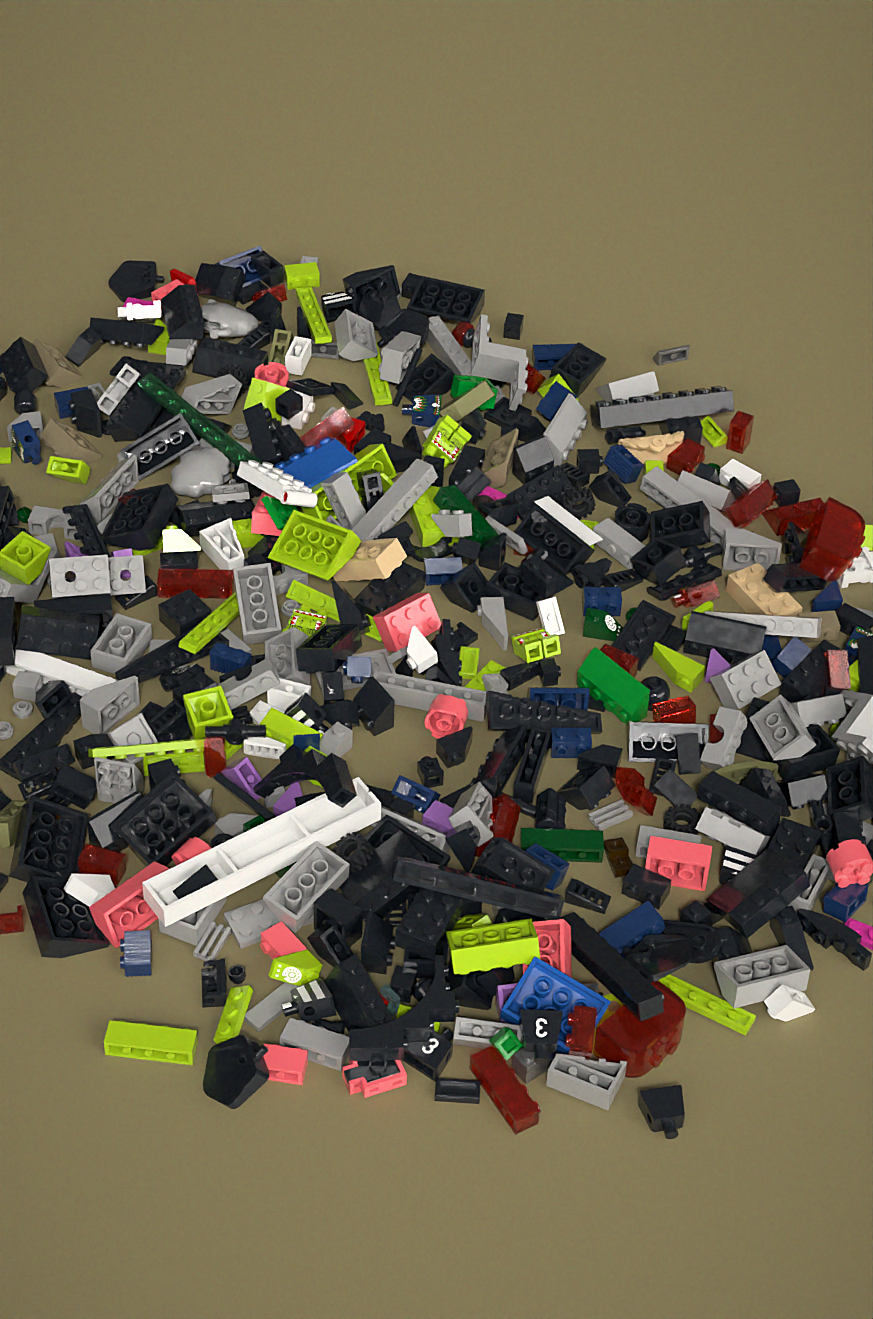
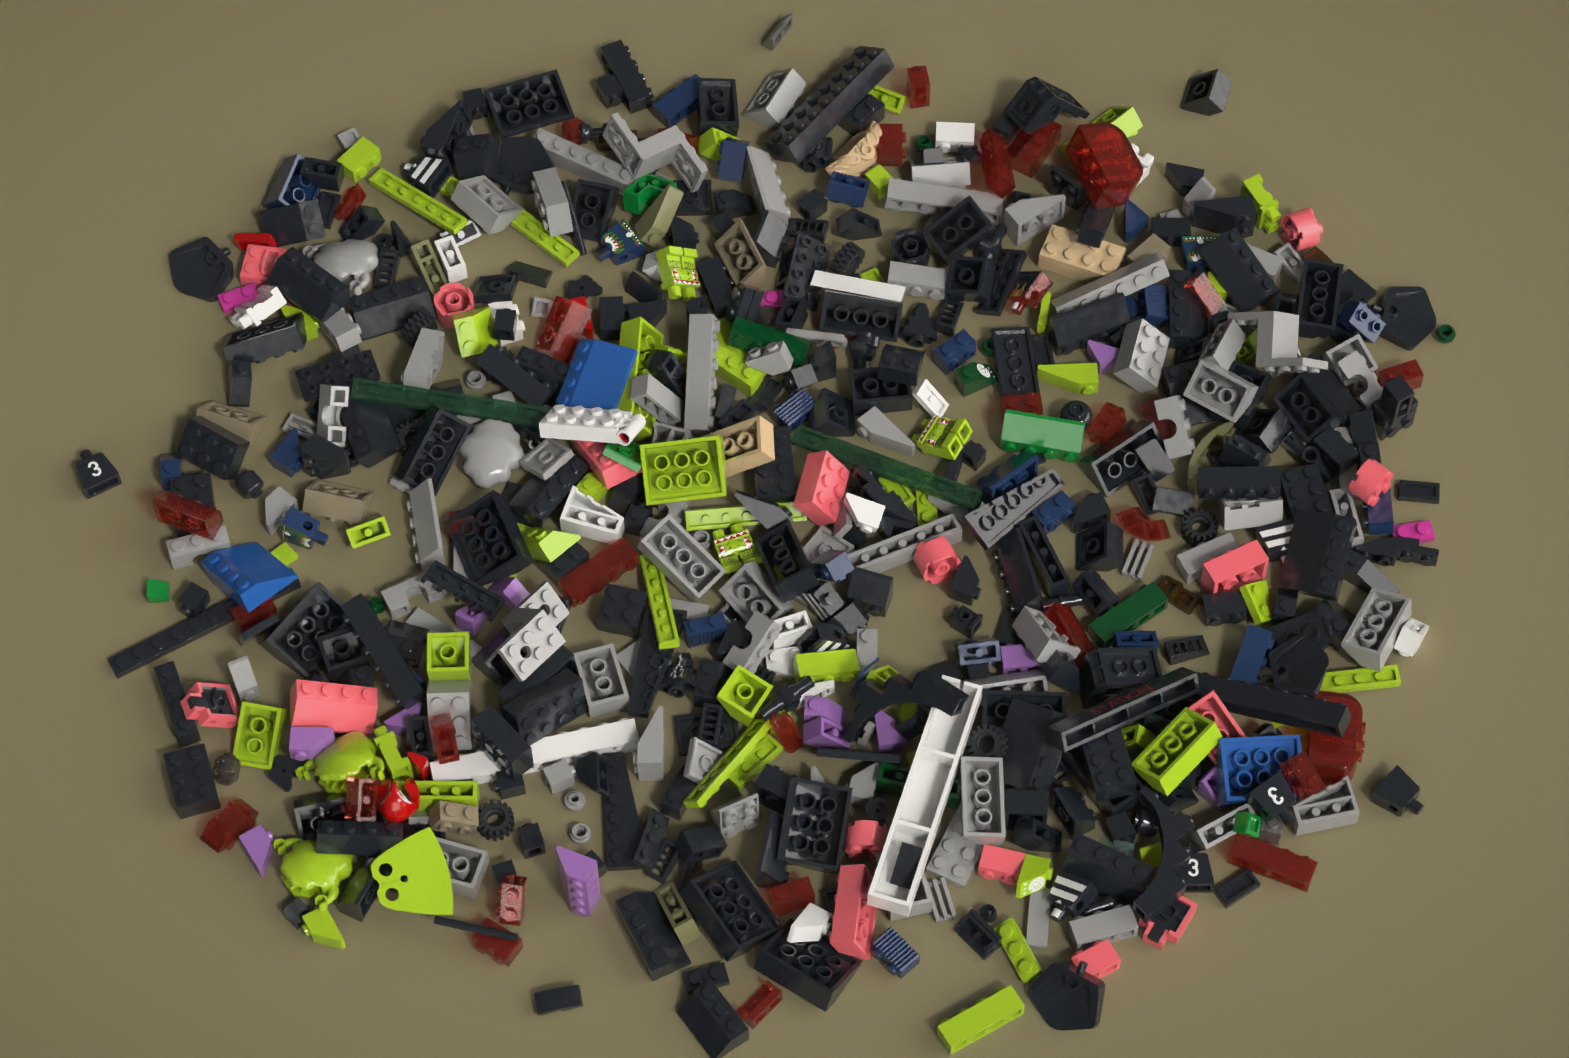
camera: 35 degrees left, 15 degrees up
black slope [297,306,312,340] -> none
none -> black brick [600,40,654,114]
none -> clear green plate [791,424,982,511]
none -> medium lavender slope [804,696,847,727]
none -> black bracket [1004,76,1090,134]
none -> lime wing [1239,580,1272,625]

